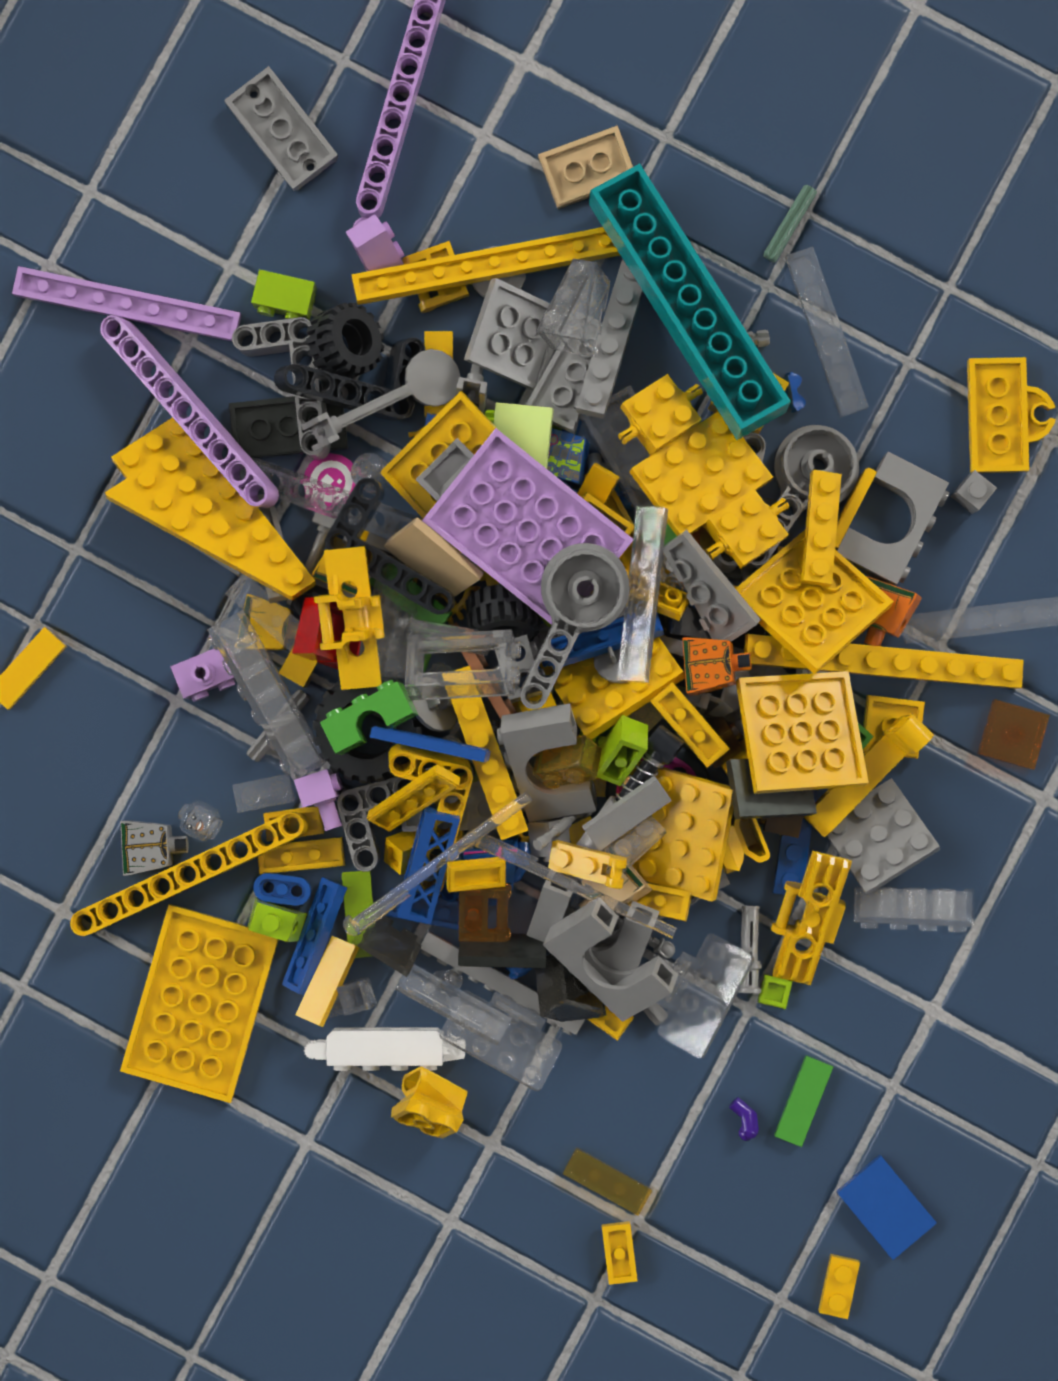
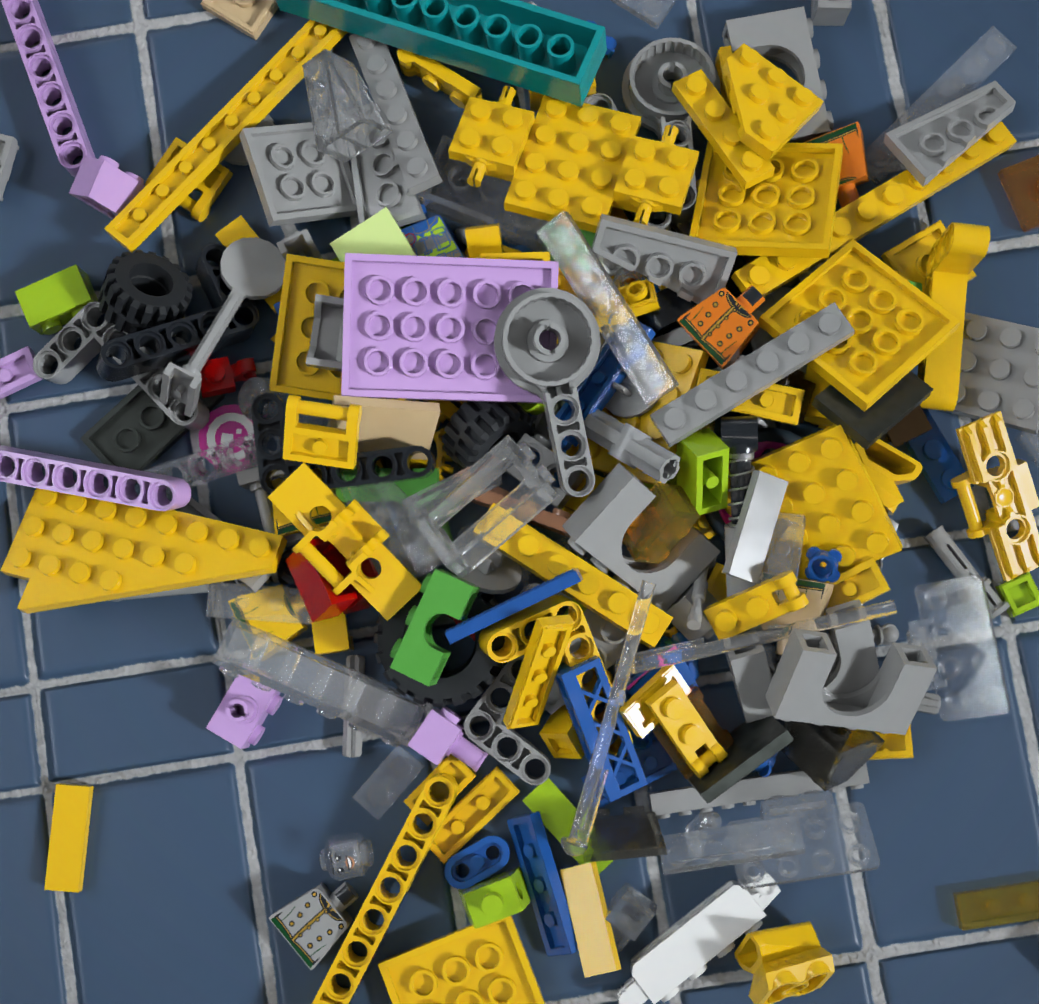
camera: 30 degrees left, 5 degrees down
none -> red plate [200,356,257,398]
none -> yellow plate [283,394,362,470]
none -> yellow plate [397,48,482,109]
none -> light grey piece [584,409,681,484]
none -> yellow plate [645,679,728,779]
none -> light grey plate [650,302,855,447]
none -> yellow plate [722,43,824,161]
none -> blue plate [805,546,842,583]
none -> light grey wing [883,80,1016,187]

